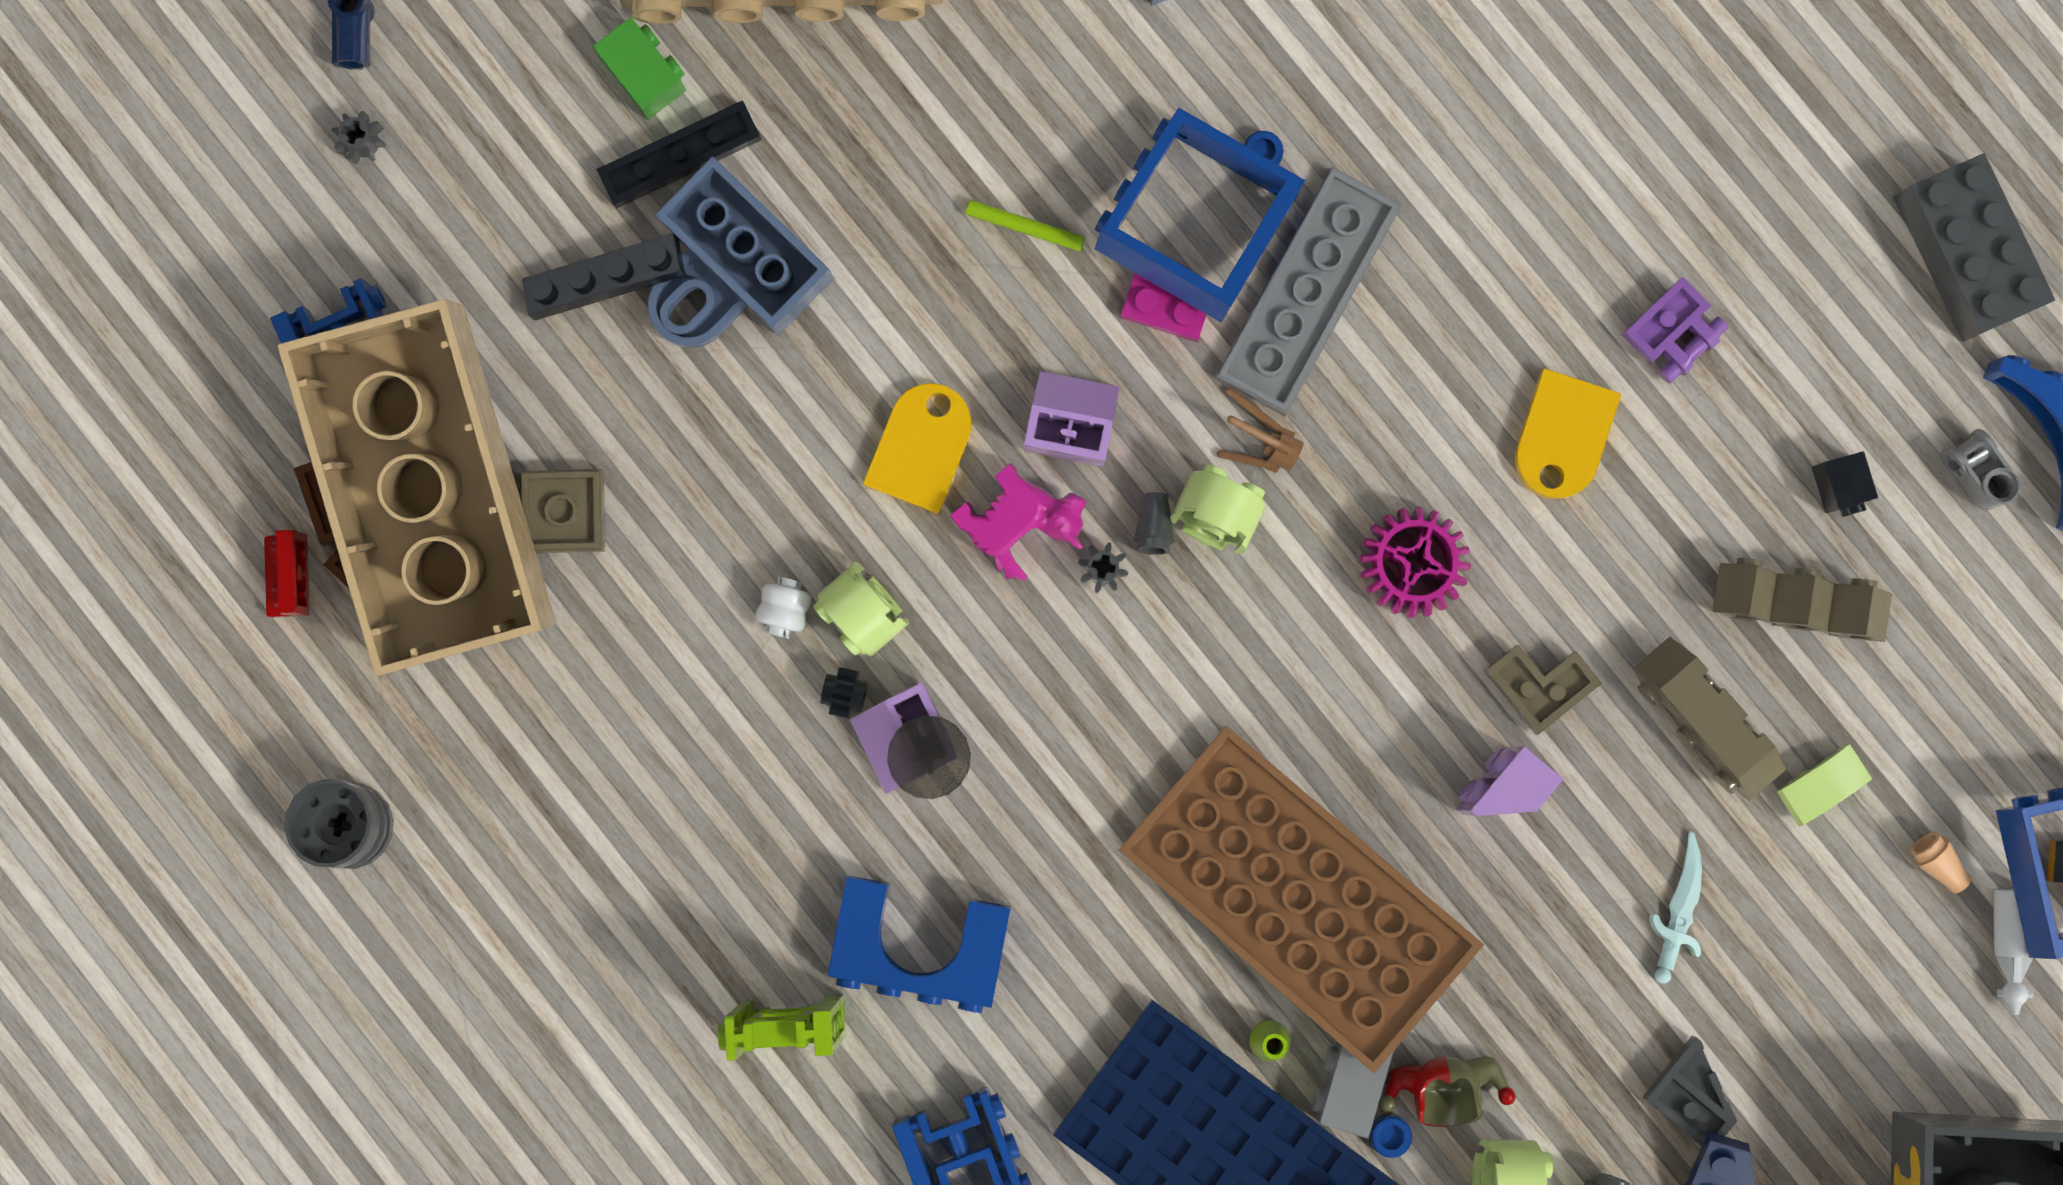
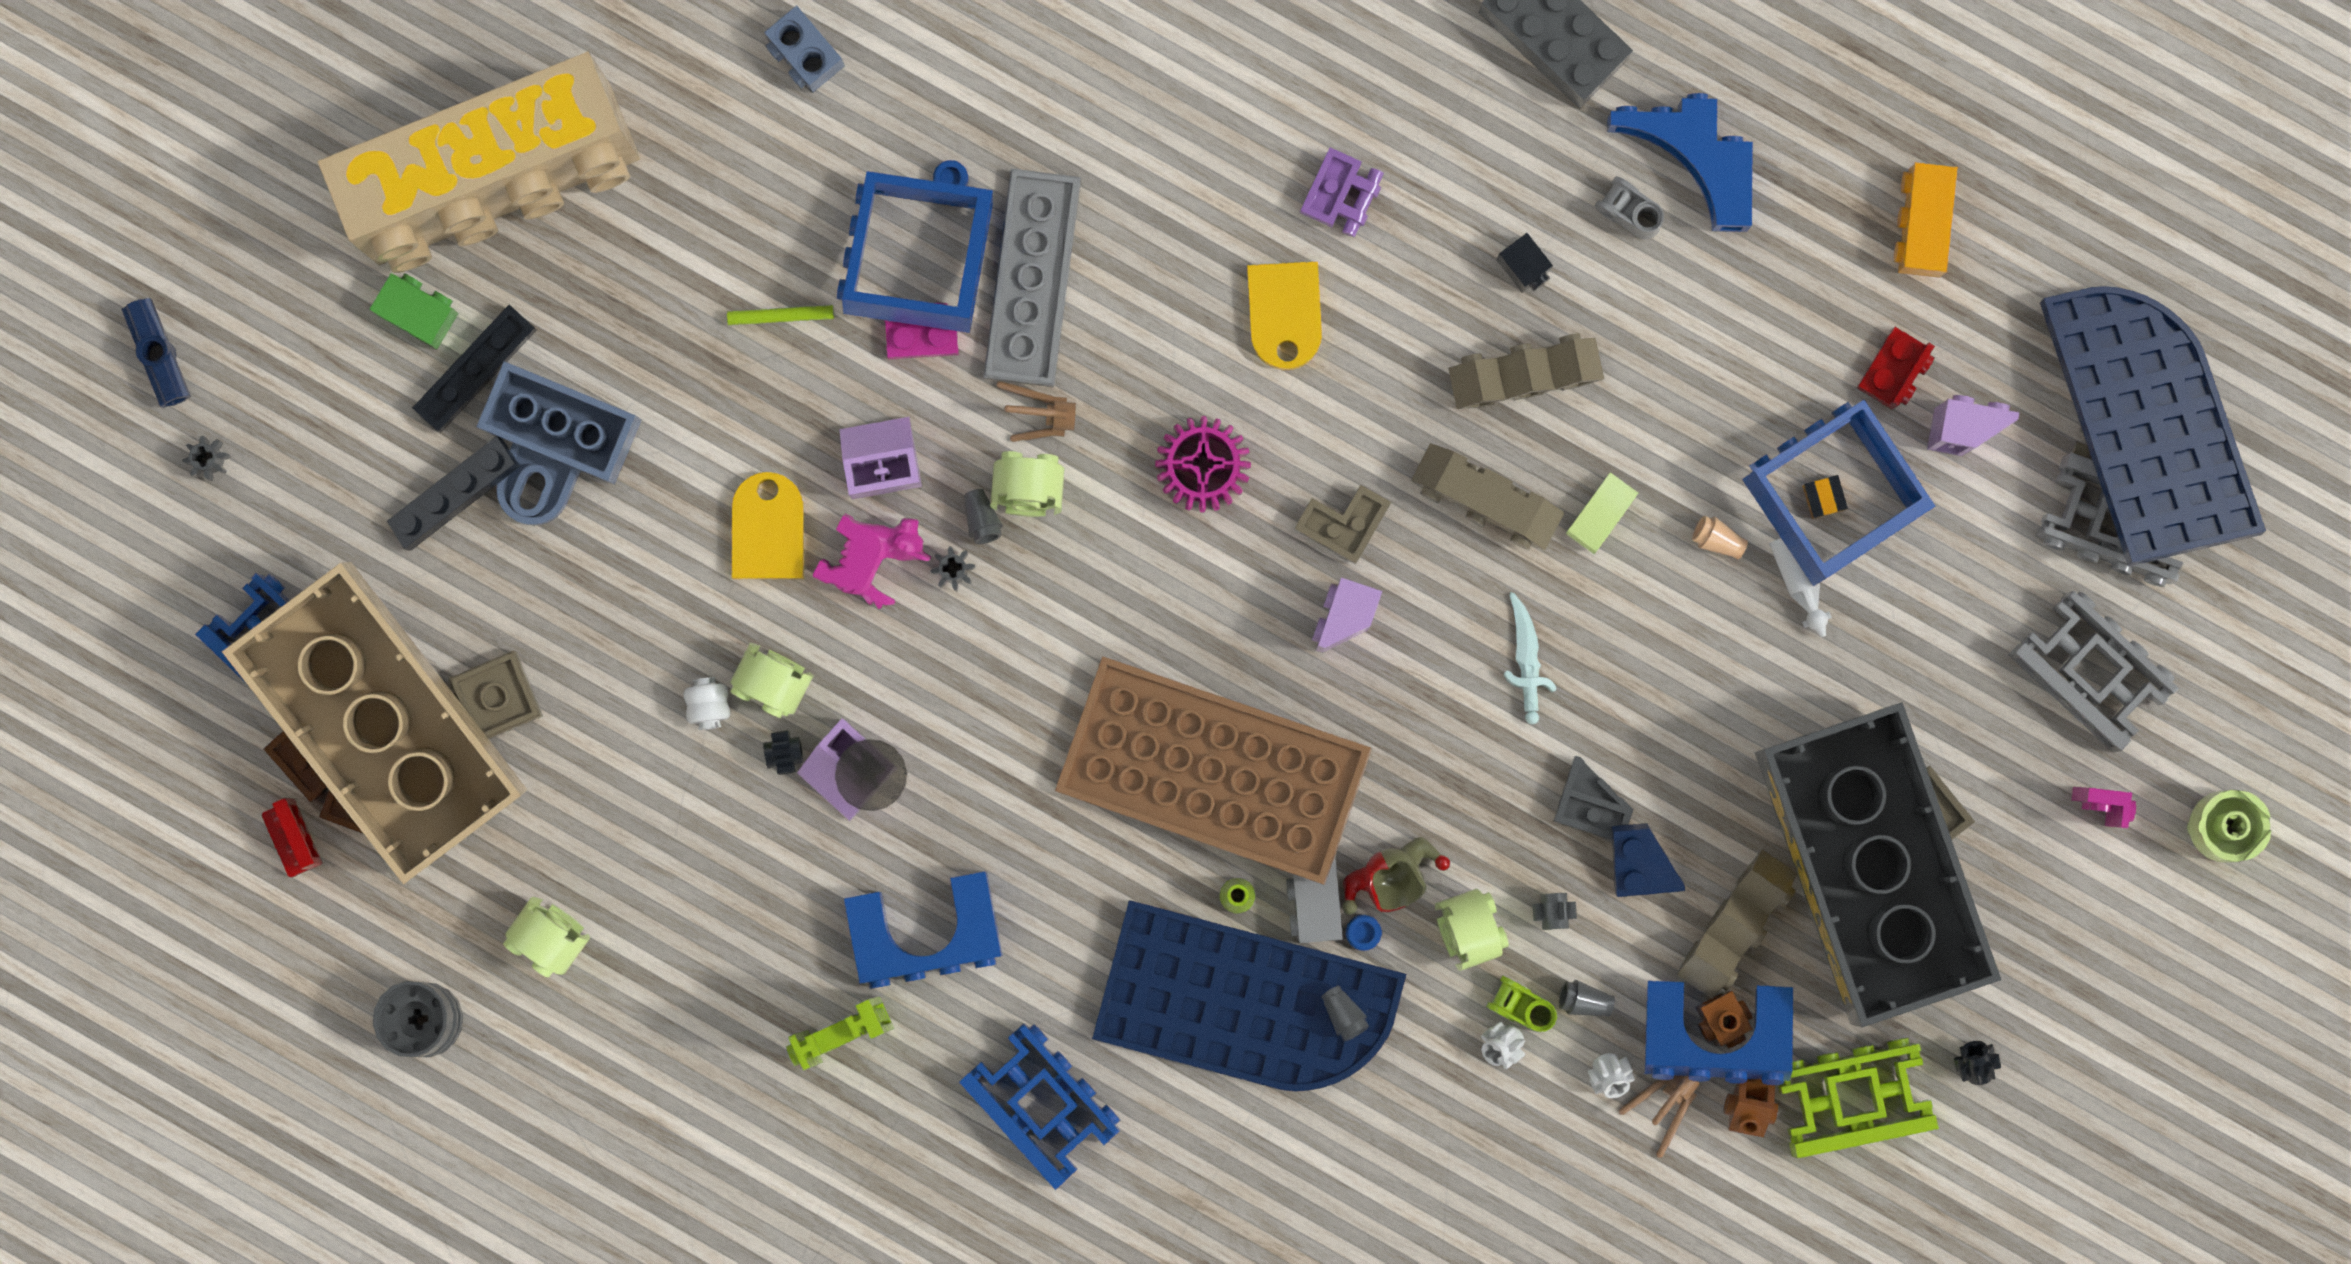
camera: 20 degrees left, 0 degrees up
none -> yellowish green brick [503,897,590,977]

